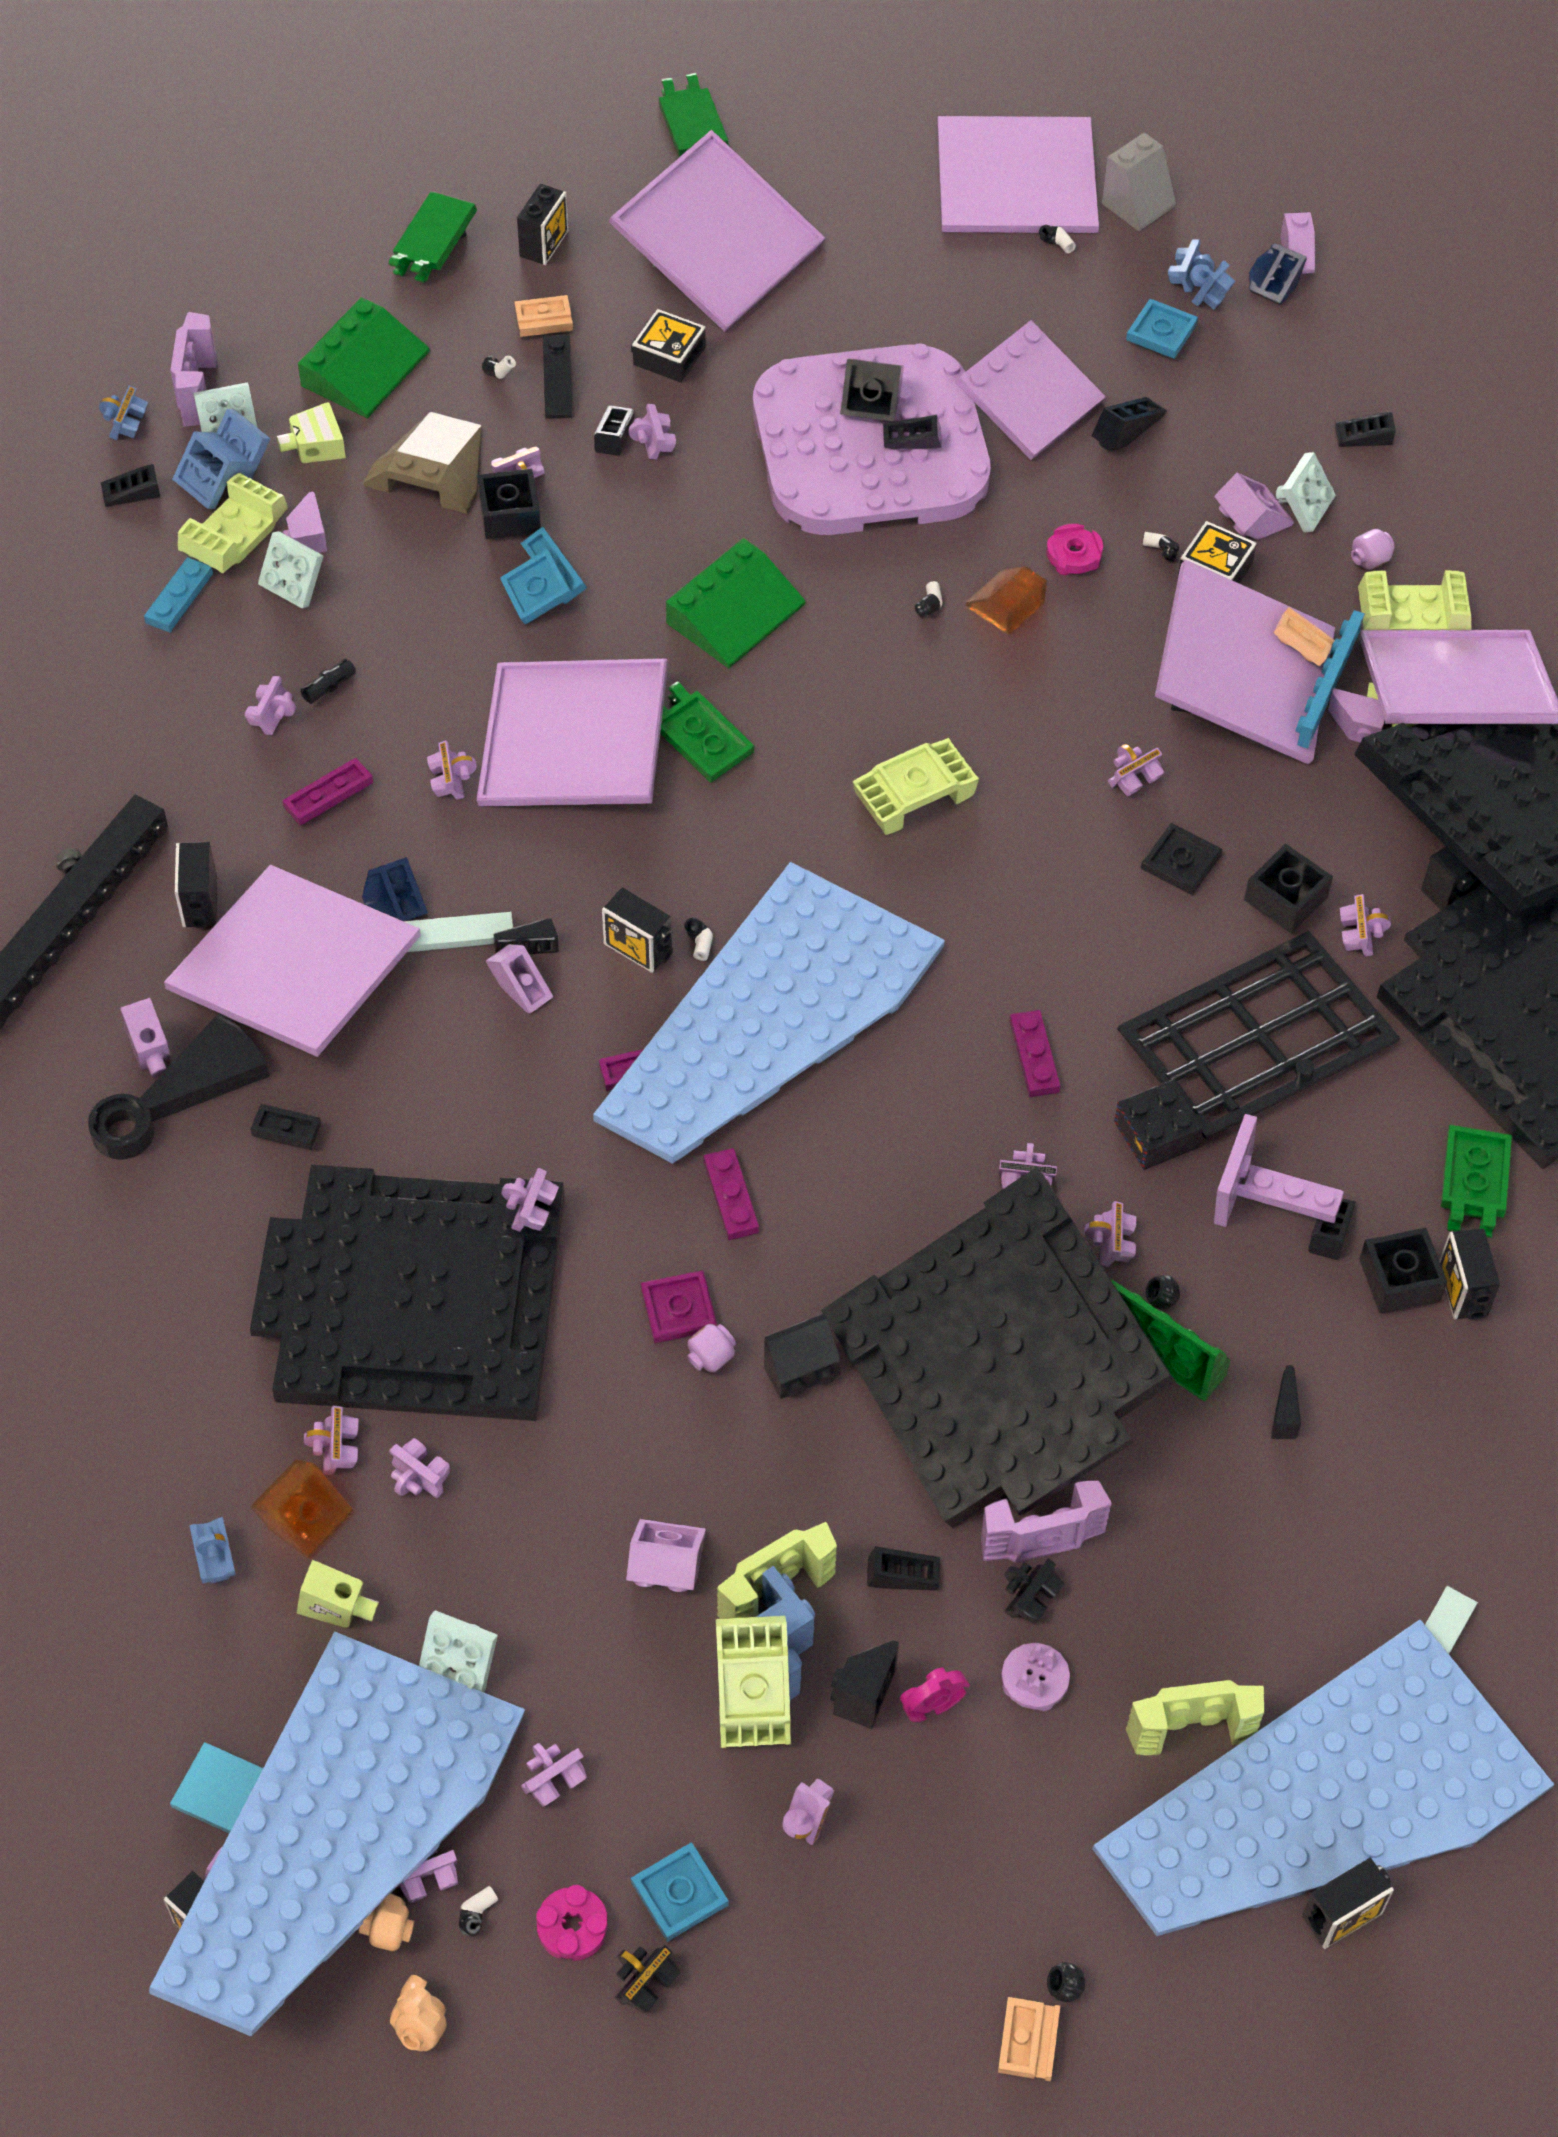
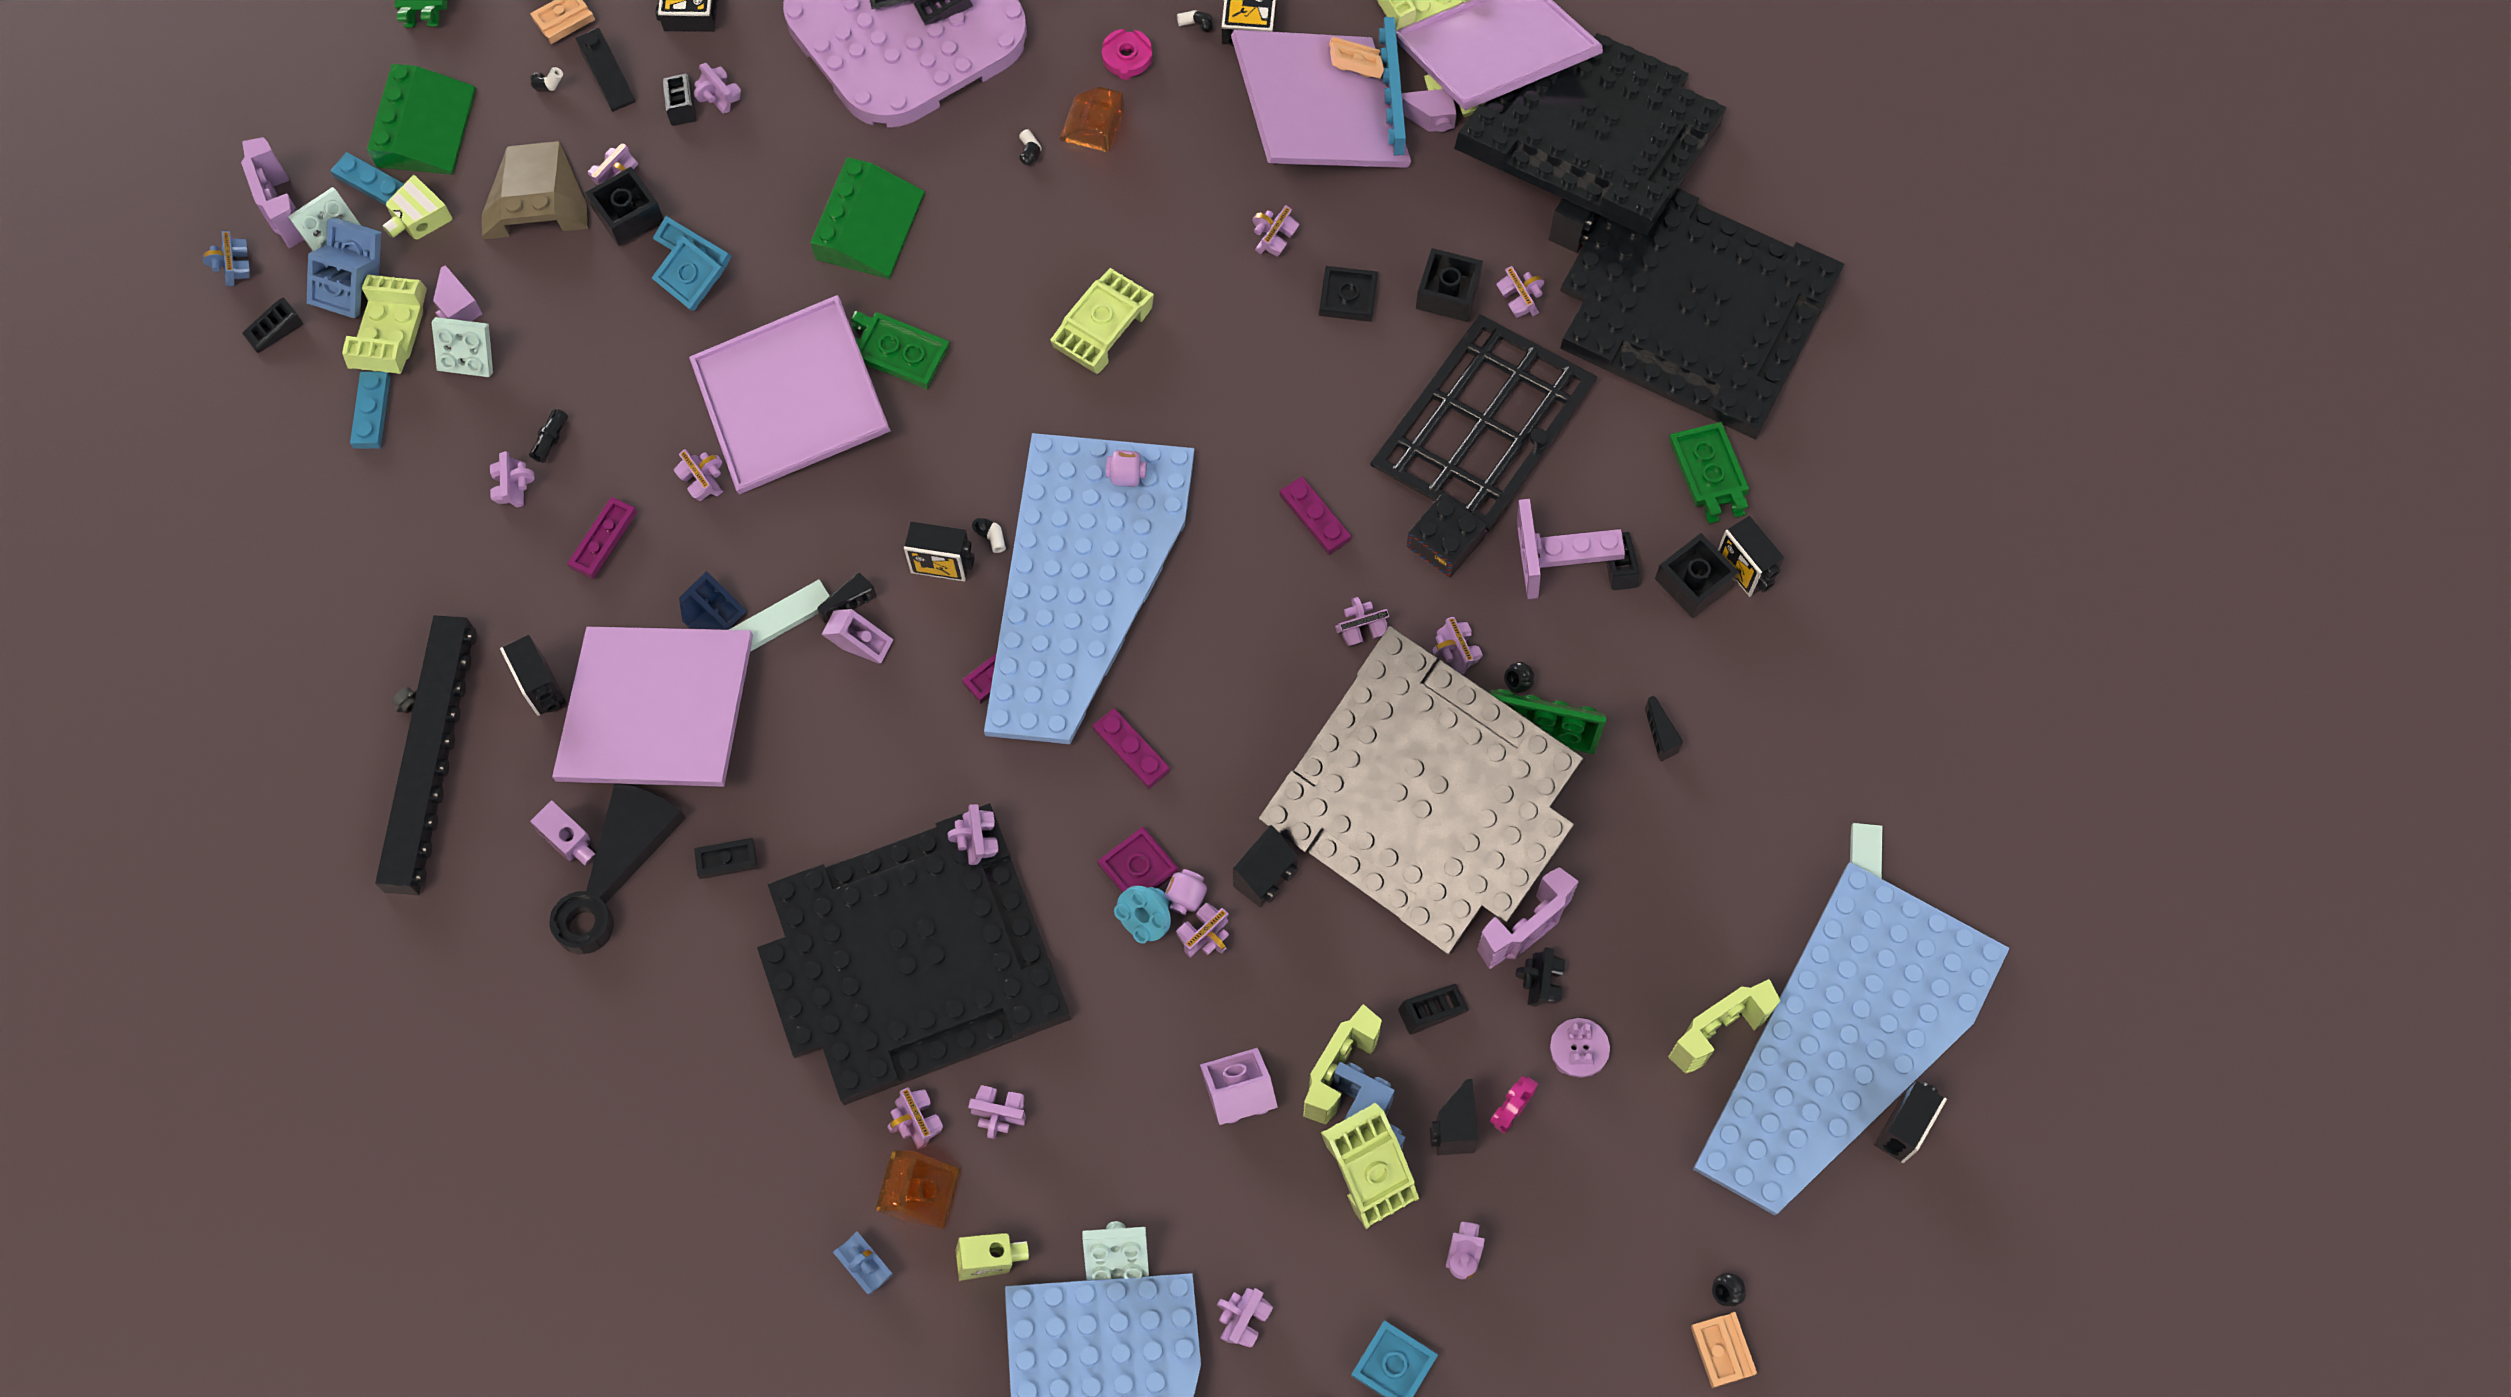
camera: 25 degrees left, 10 degrees up
none -> dark azure plate [330,152,404,206]
none -> lavender head [1106,450,1147,487]
none -> medium azure plate [1114,886,1171,943]
none -> lavender hips [1176,903,1229,958]

